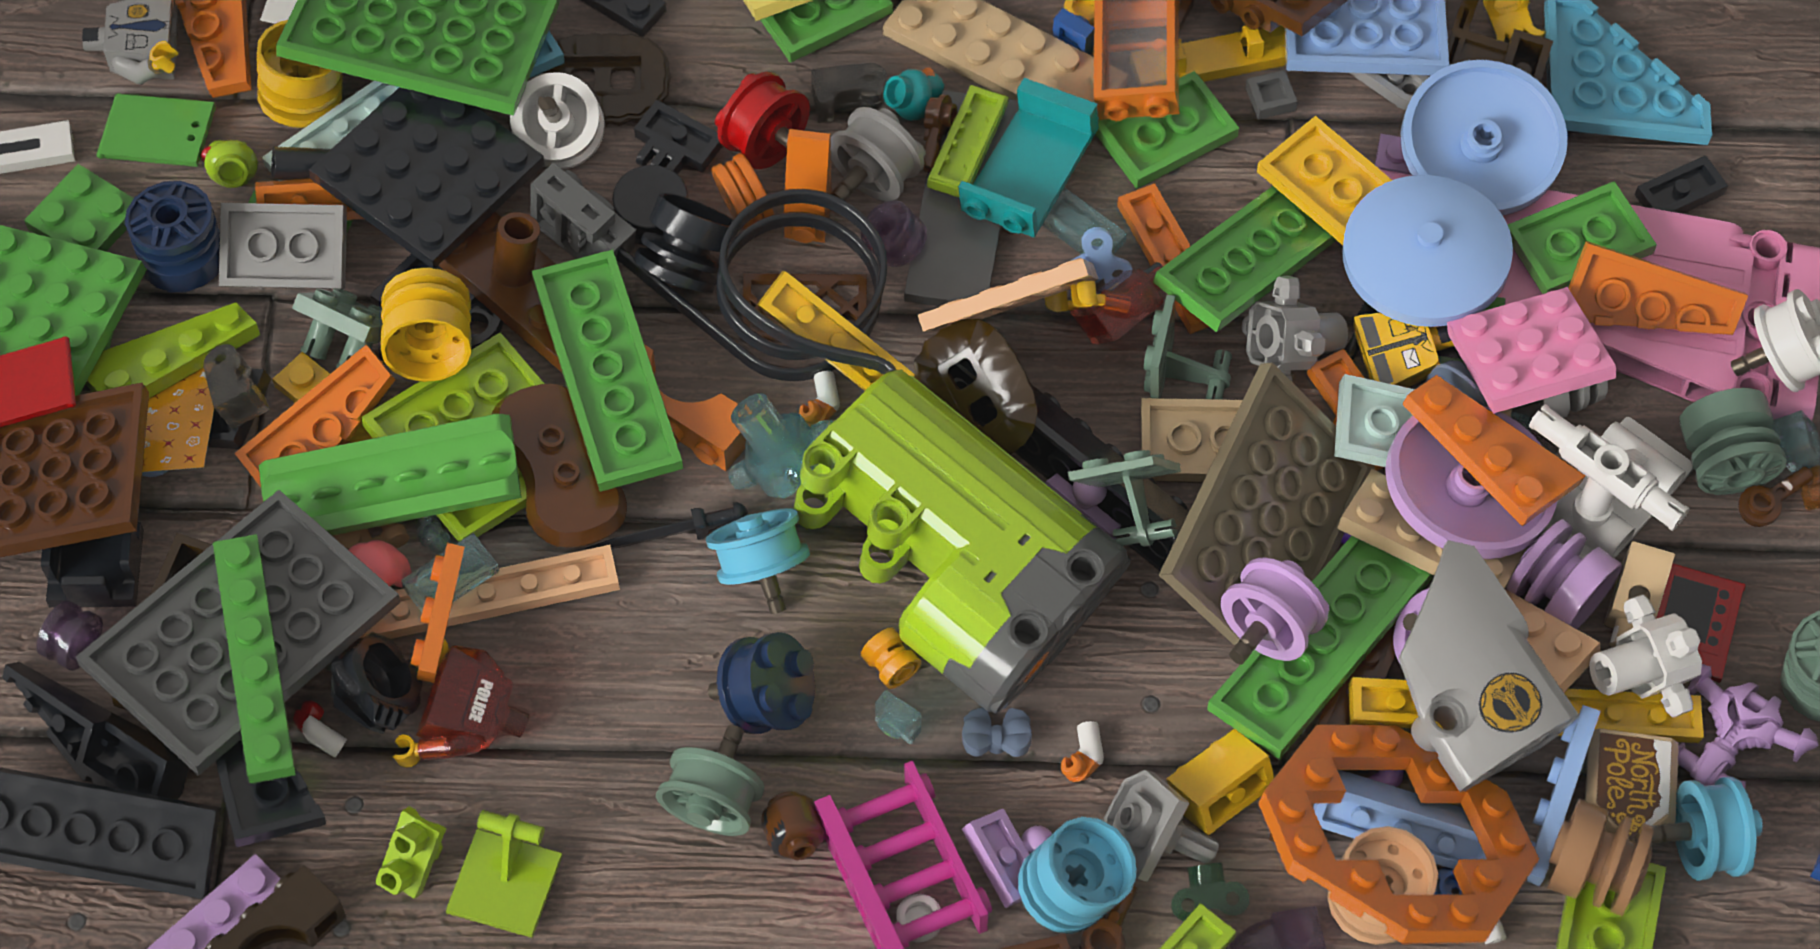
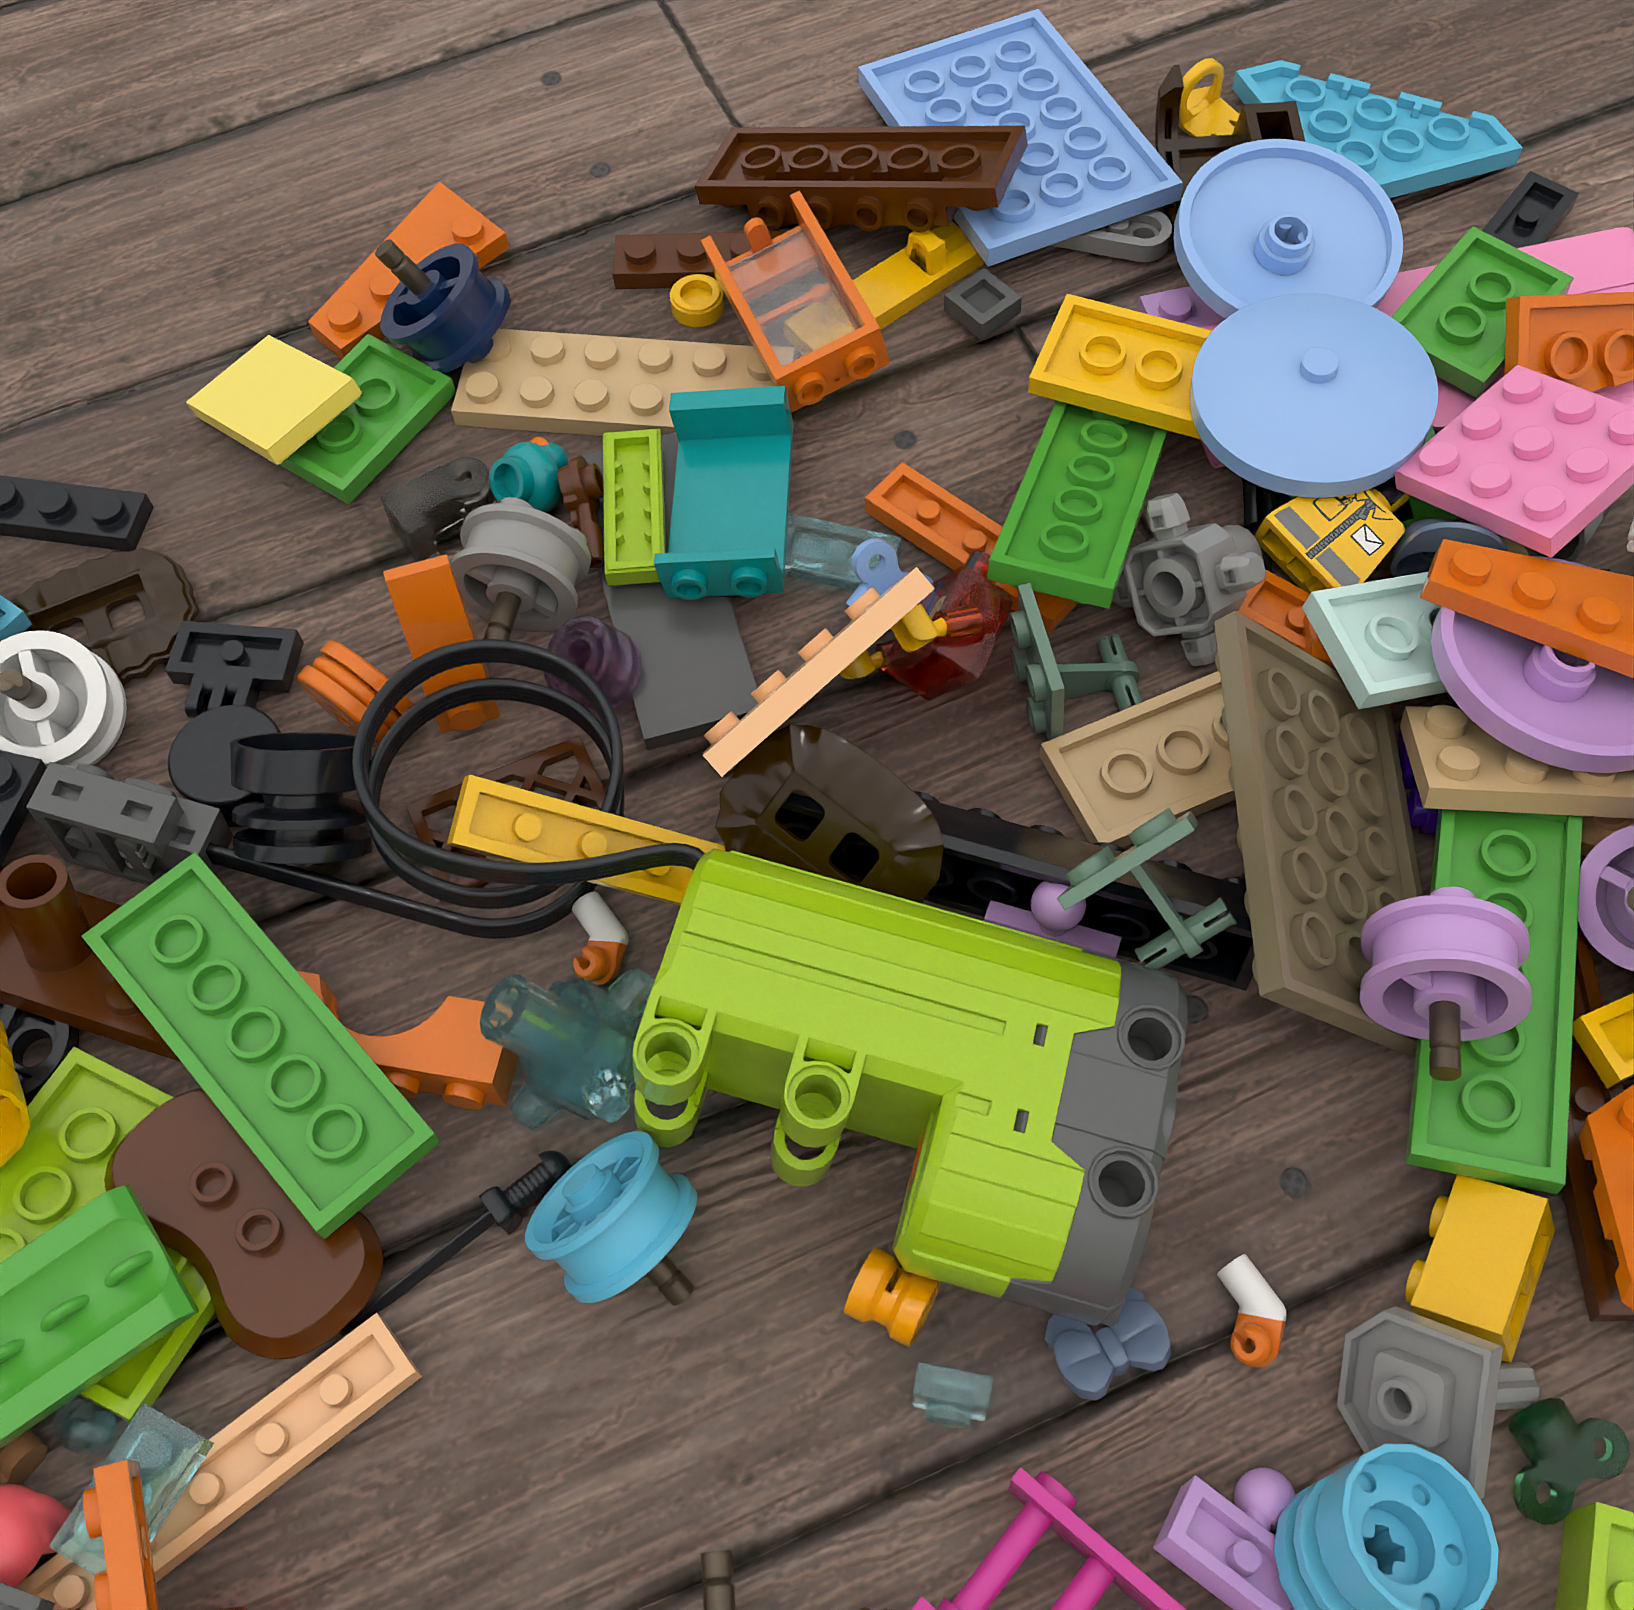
camera: 20 degrees left, 0 degrees up
wheel [708,632,815,735] -> none
red wheel [715,72,810,170] -> none
blue plate [1052,8,1094,55] -> none
bright green plate [1095,71,1239,189] -> none

